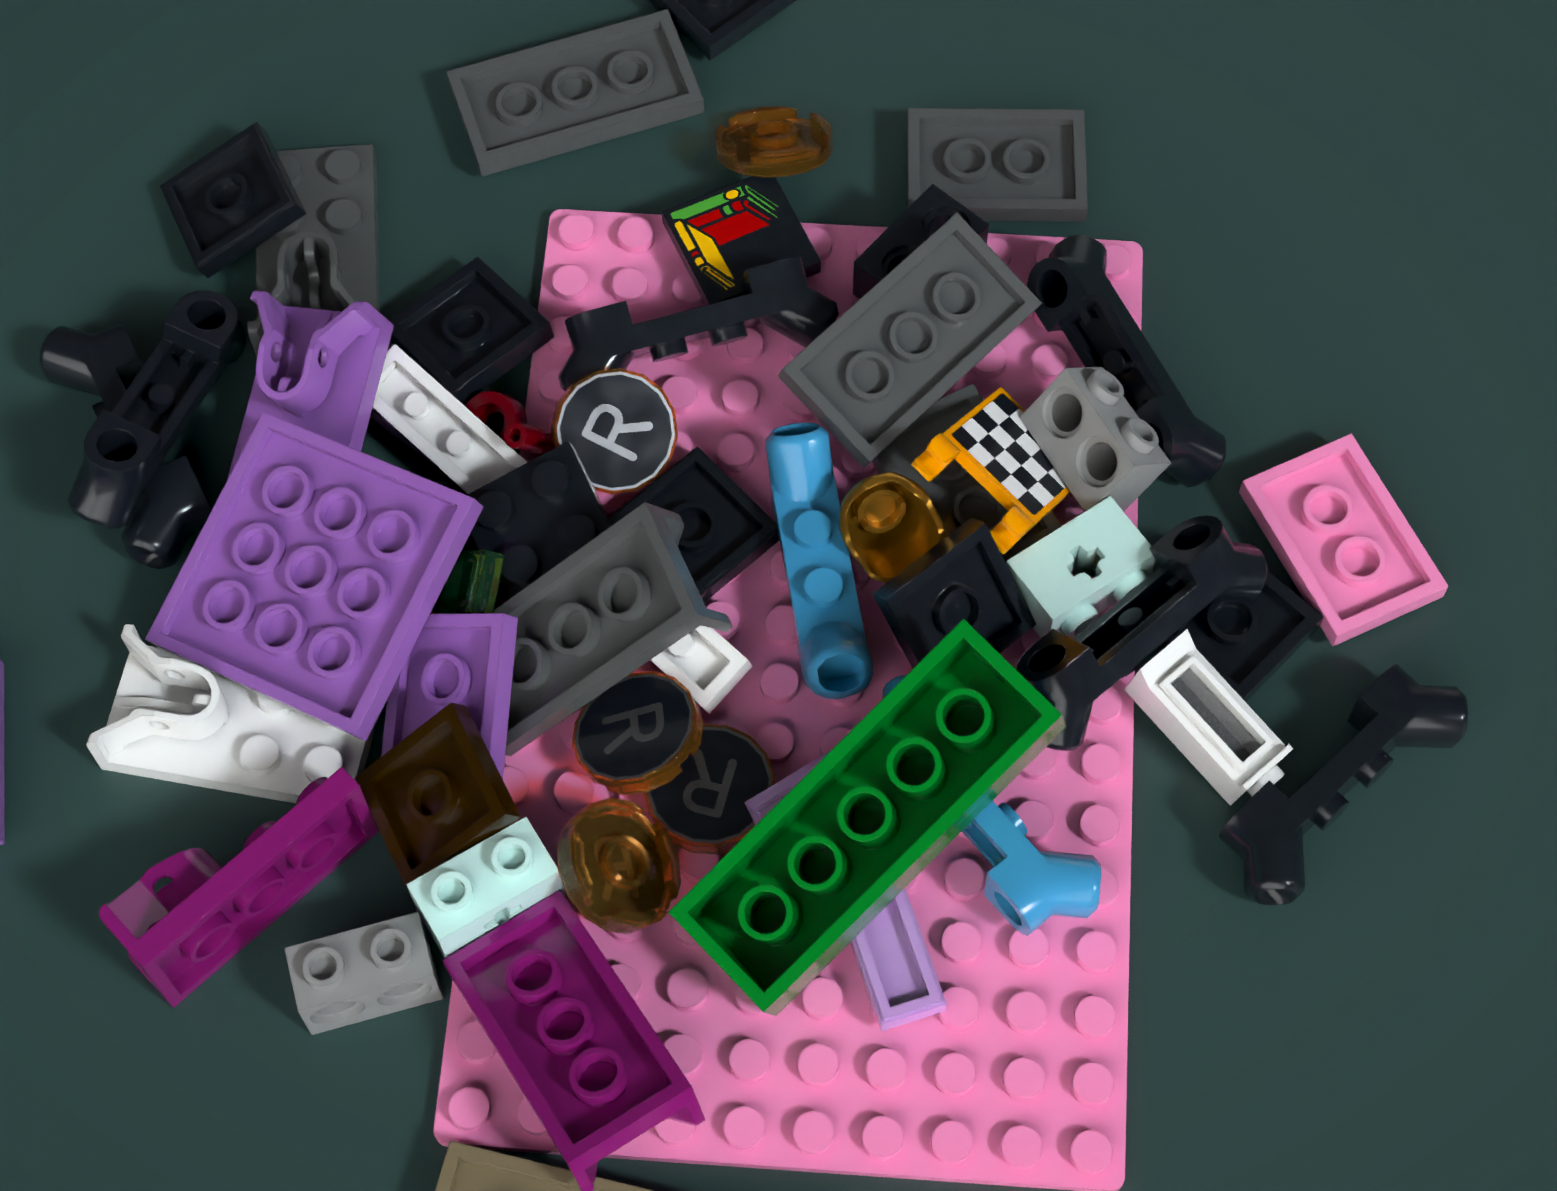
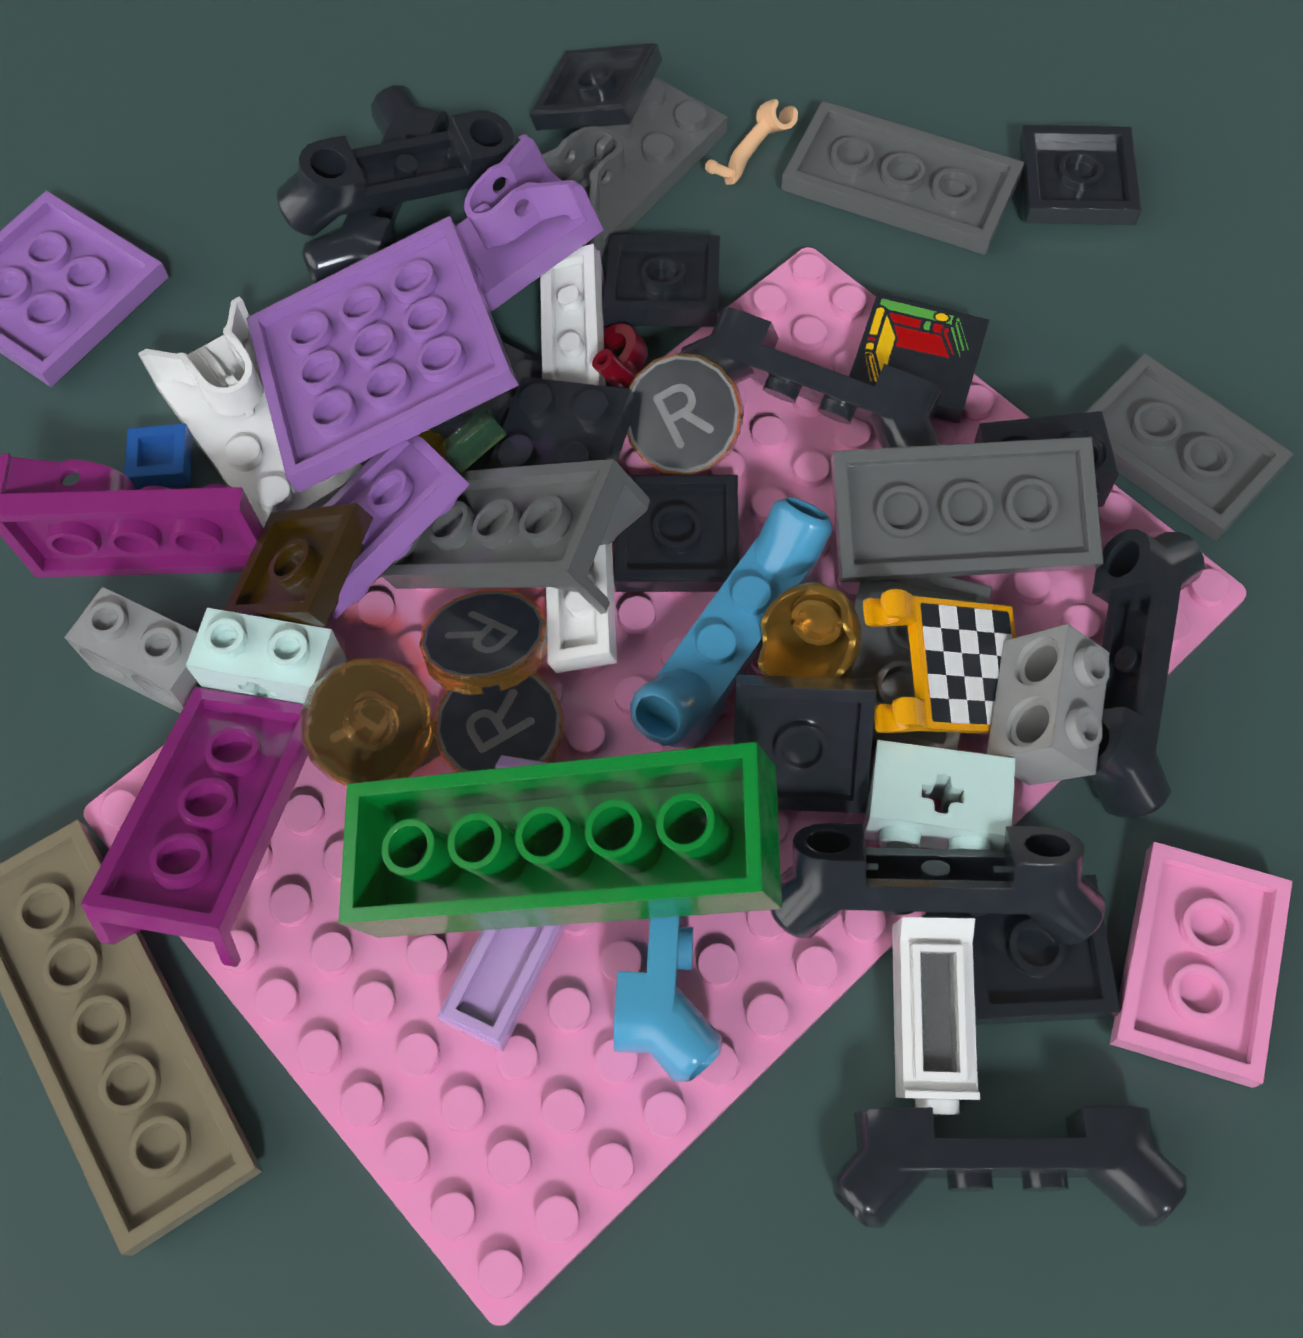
camera: 45 degrees right, 0 degrees up
clear orange tile [715,106,833,177] -> none
none -> blue plate [124,423,193,490]
none -> light nougat piece [705,99,798,185]

